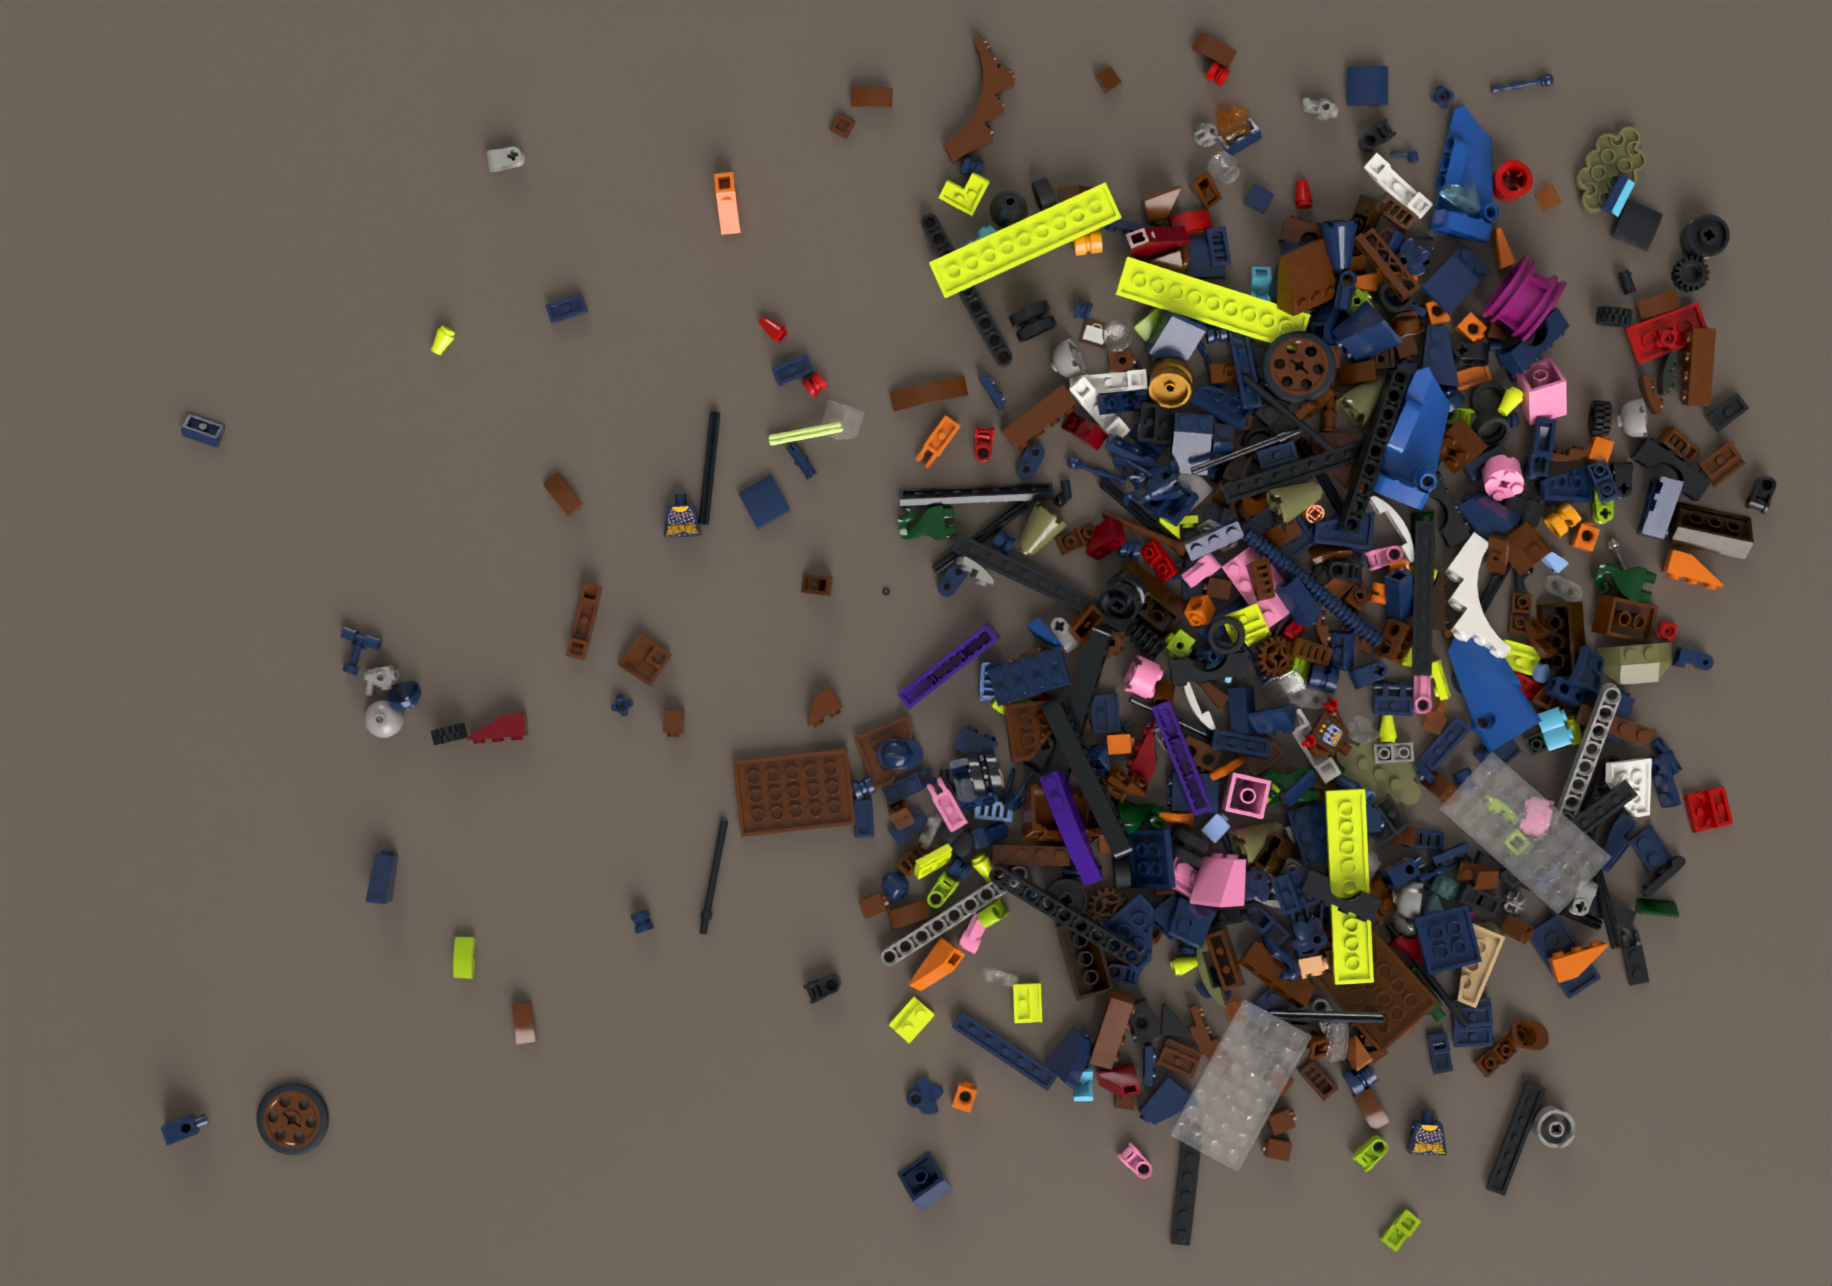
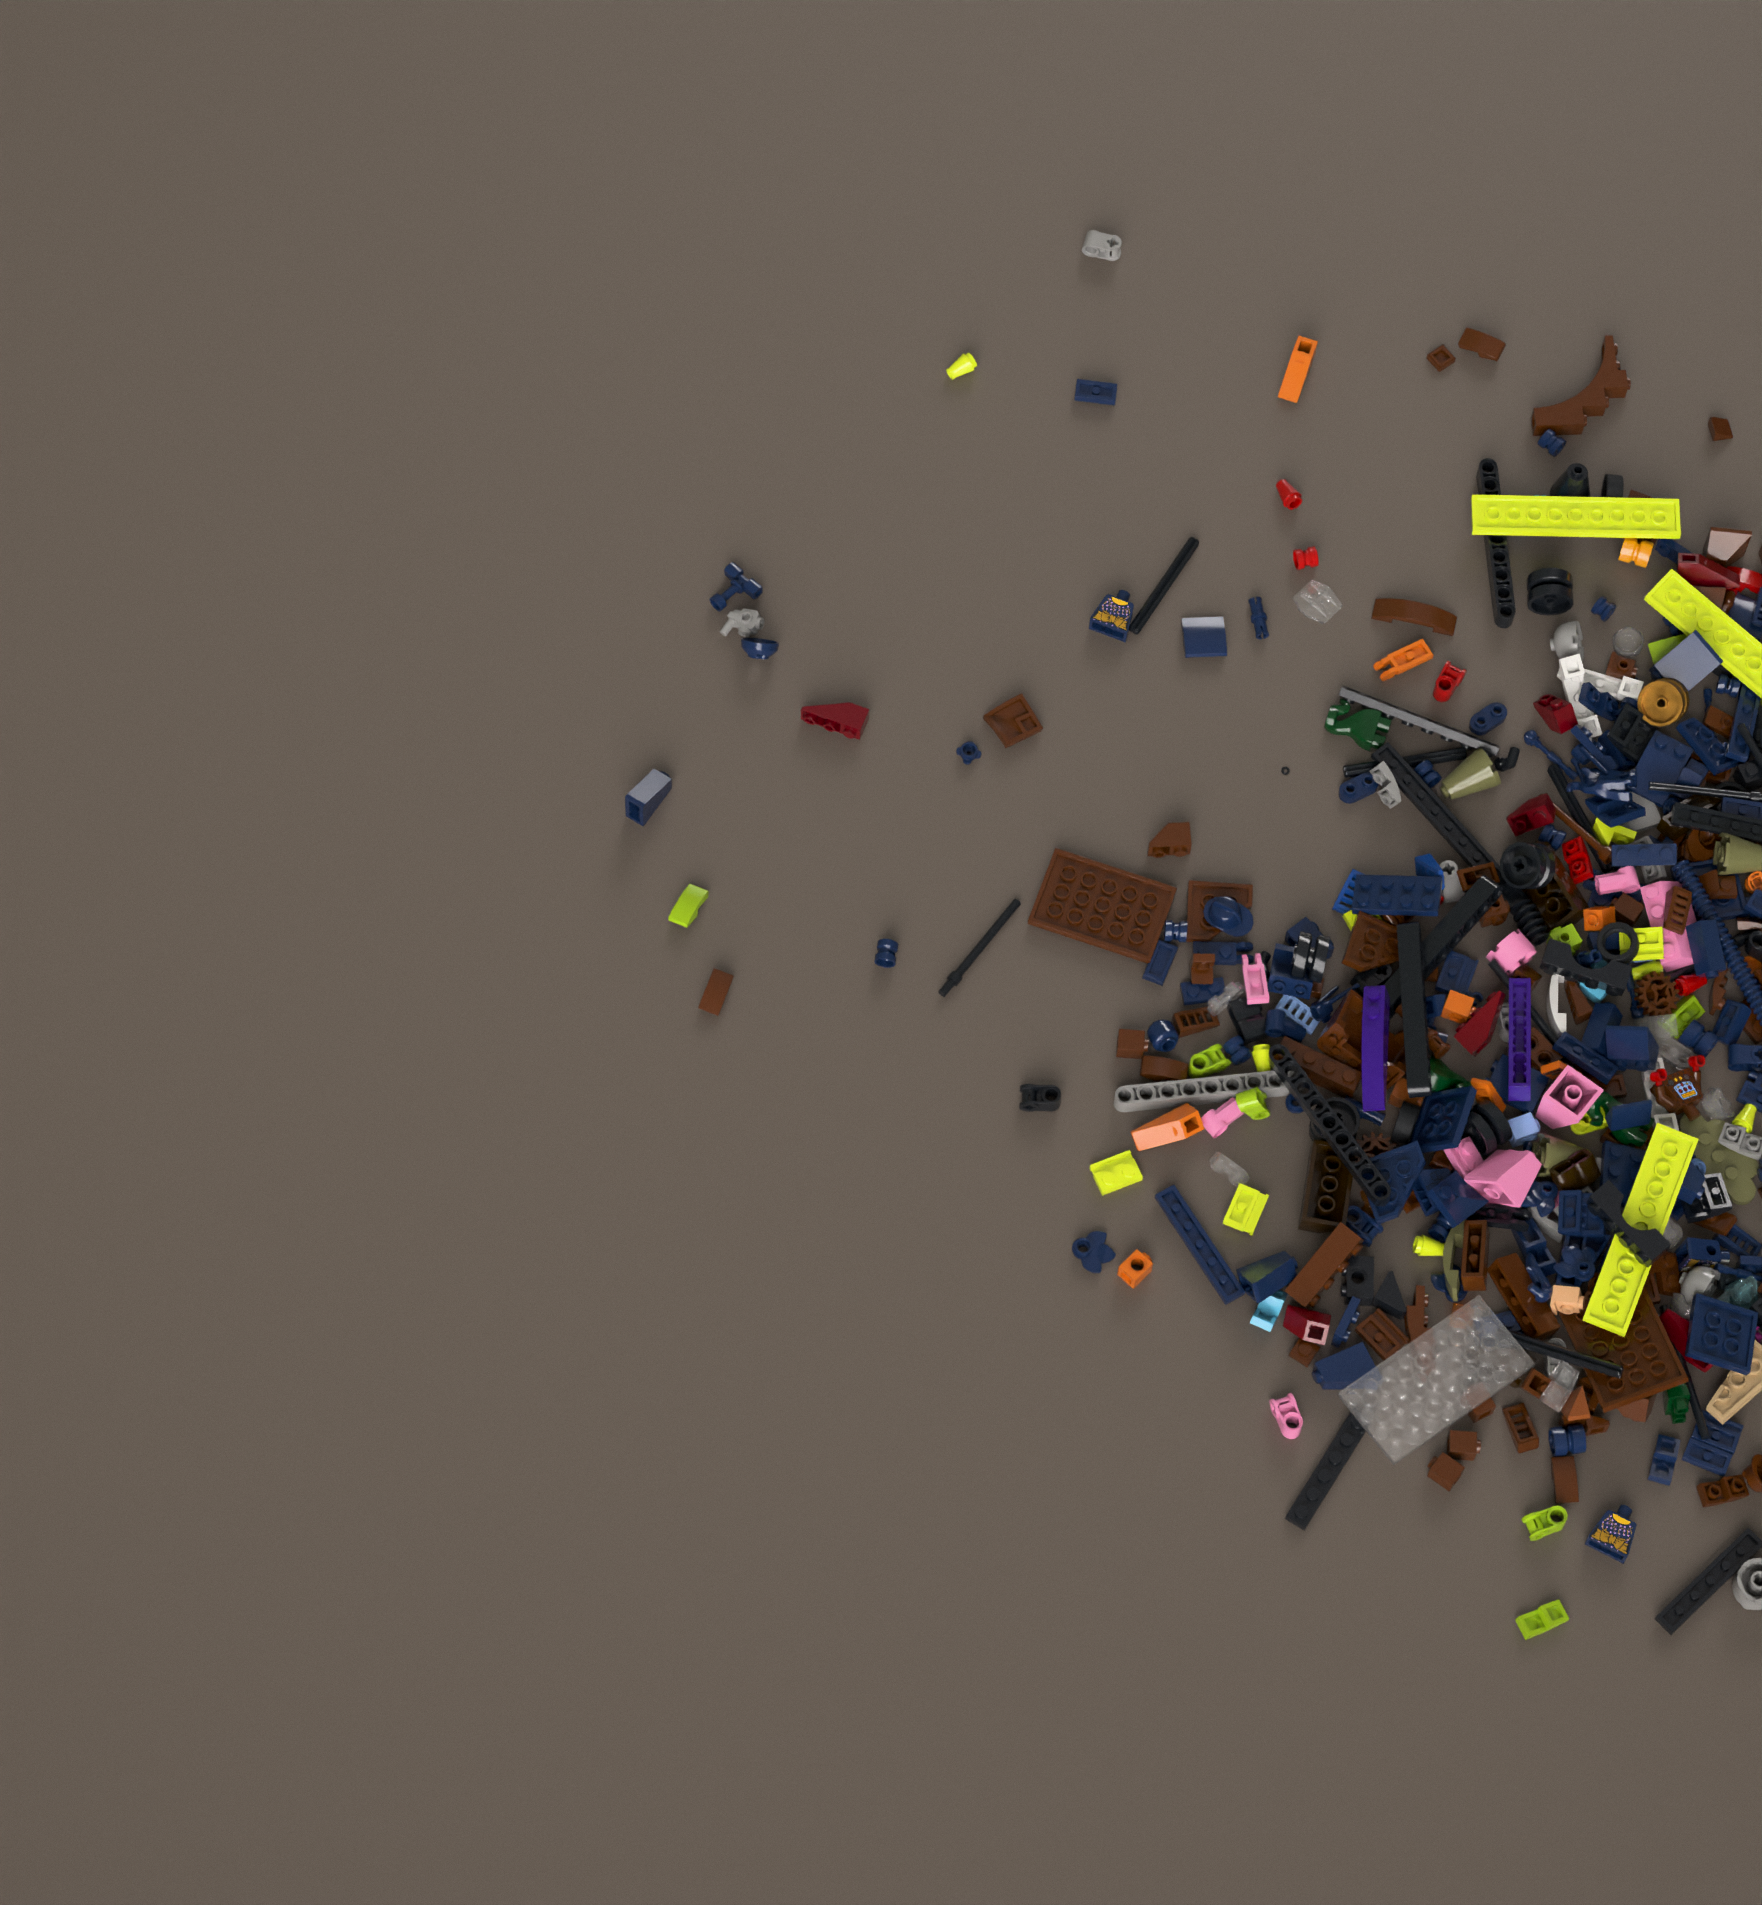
camera: 20 degrees right, 25 degrees down
dark blue torso [160,1113,209,1146] -> none
dark blue slope [181,414,225,448] -> none
wedge [257,1083,329,1155] -> none
light grey cylinder [364,700,404,738] -> none
black tyre [430,723,468,746] -> none
reddish brown slope [543,473,584,516] -> none
reddish brown slope [565,581,603,660] -> none
reddish brown brick [663,709,685,737] -> none
yellowish green axle [769,422,843,445] -> none
dark blue plate [772,354,814,387] -> none
reddish brown slope [801,574,833,596] -> none
dark purple slope [897,622,1001,709] -> none
dark blue slope [897,1152,954,1212] -> none
neon yellow plate [914,844,952,879] -> none
neon yellow plate [938,172,990,216] -> none
dark blue plate [978,373,1006,411] -> none
reddish brown brick [1001,385,1077,451] -> none
reddish brown slope [1054,521,1095,556] -> none
sticker [1078,319,1112,349] -> none
reddish brown slope [1107,766,1149,797] -> none
reddish brown slope [1290,637,1333,667] -> none

